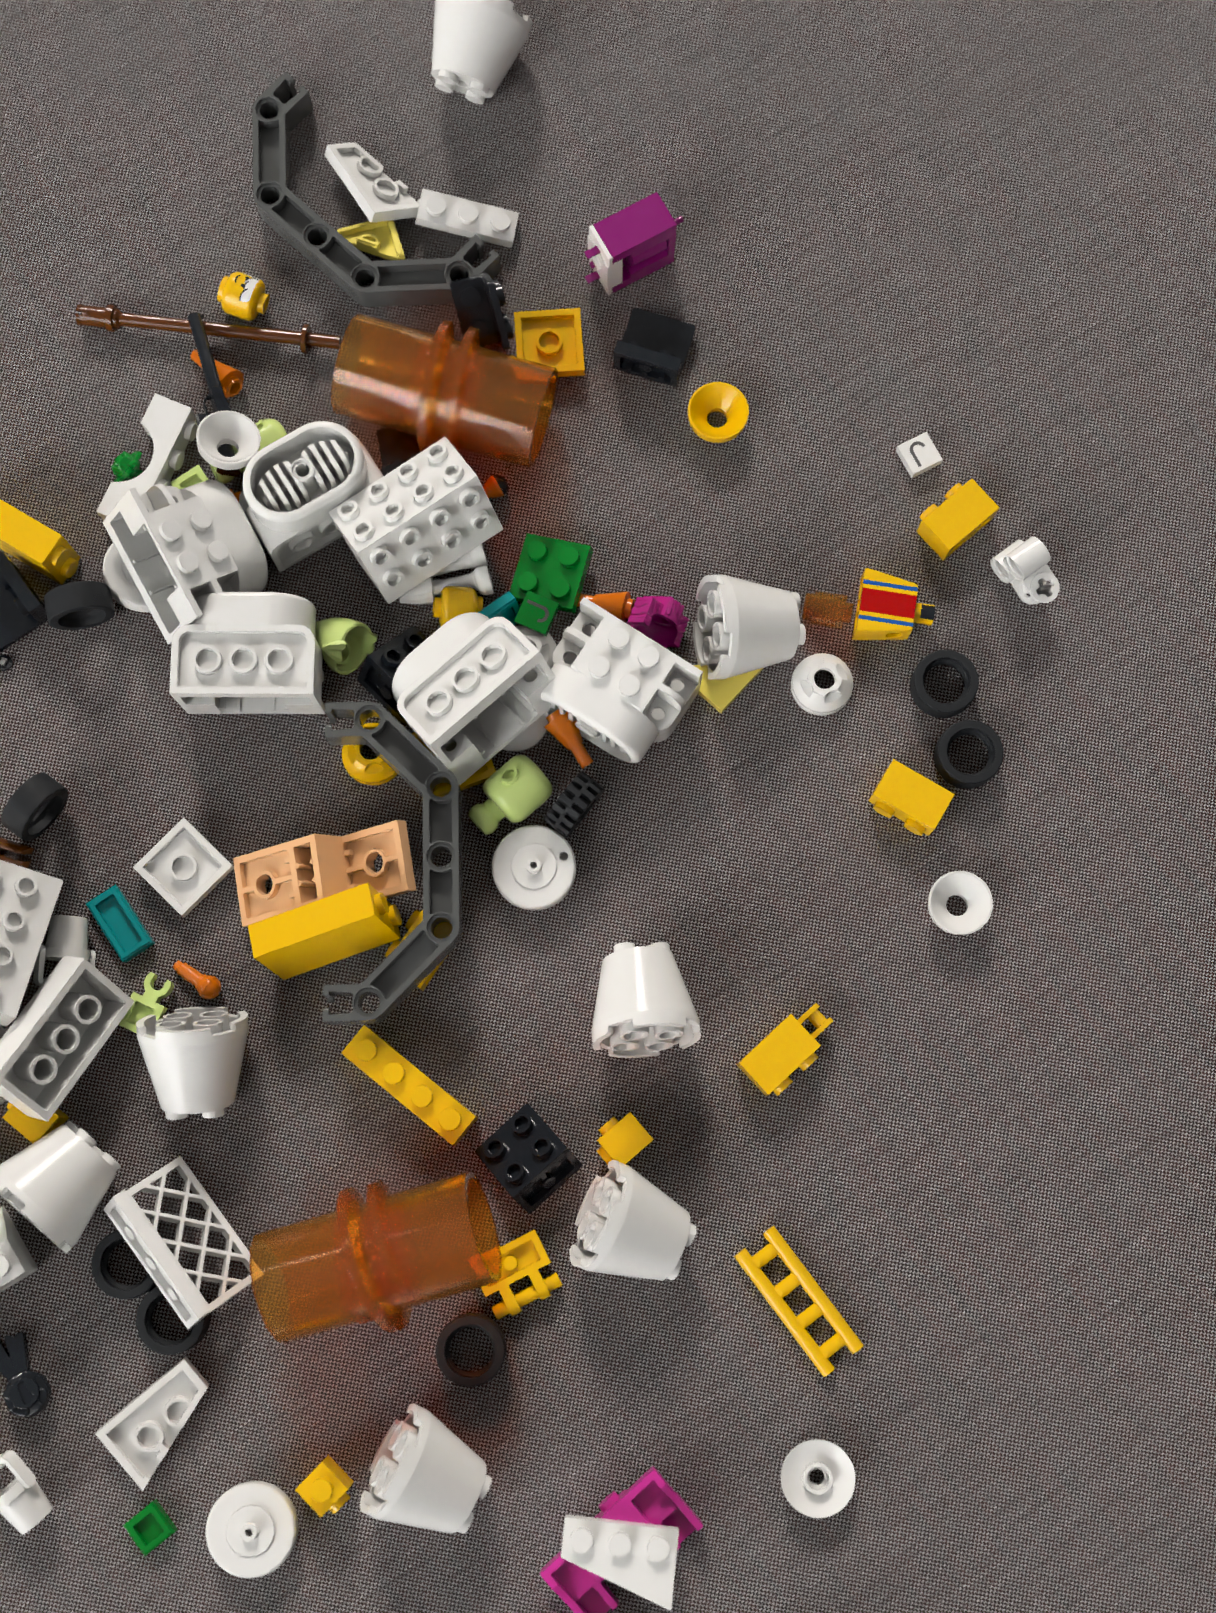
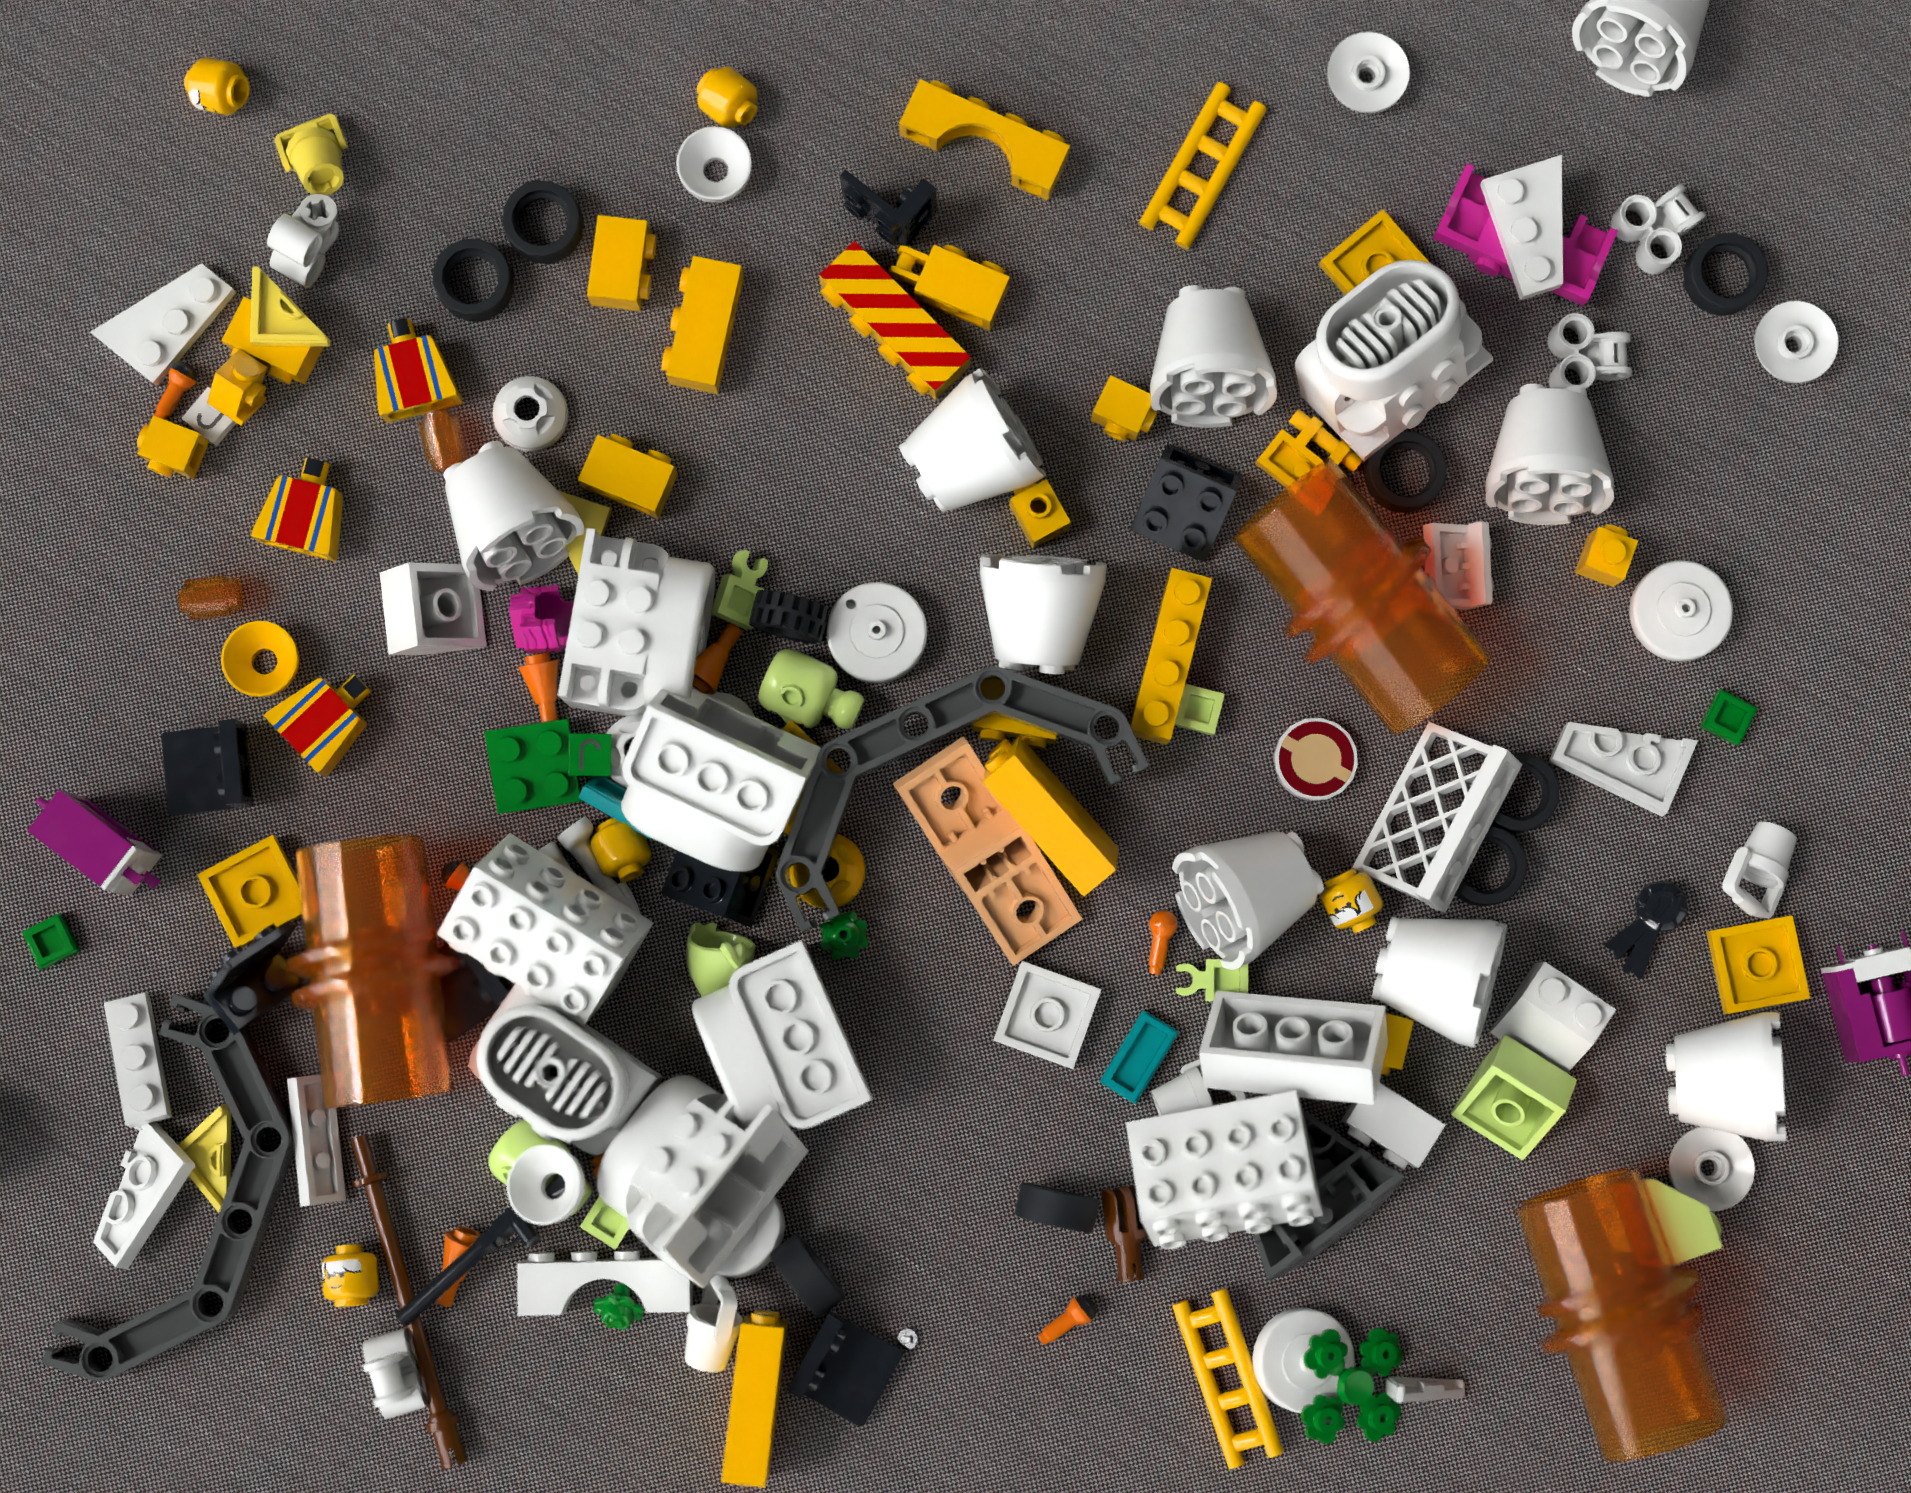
camera: 115 degrees left, 5 degrees up
none -> green tile [22,913,81,970]
none -> white wing [90,263,237,386]
none -> yellow brick [137,416,210,479]
none -> orange piece [154,362,198,420]
none -> clear orange brick [178,575,243,621]
none -> yellow head [184,57,250,116]
none -> yellow brick [207,349,267,426]
none -> light yellow tile [250,266,330,347]
none -> torso [251,458,343,562]
none -> torso [263,674,371,777]
none -> light yellow piece [275,114,348,195]
none -> white plate [287,1073,346,1207]
none -> white piece [362,1328,429,1419]
none -> white slope [380,562,486,655]
none -> yellow brick [578,434,678,519]
none -> yellow brick [661,256,744,394]
none -> white piece [685,1274,743,1372]
none -> yellow head [697,67,758,129]
none -> yellowish green plate [710,550,768,629]
none -> yellow brick [819,241,971,400]
none -> green plant [820,911,869,960]
none -> black bracket [840,170,937,247]
none -> yellow arch [899,79,1070,201]
none -> white cone [979,554,1107,674]
none -> yellow brick [1009,479,1071,549]
none -> yellowish green plate [1175,684,1225,736]
none -> tile [1273,718,1358,801]
none -> white brick [1295,260,1493,462]
none -> yellow plate [1319,209,1431,295]
none -> yellow head [1320,868,1383,934]
none -> bracket [1423,521,1494,610]
none -> white piece [1547,313,1632,389]

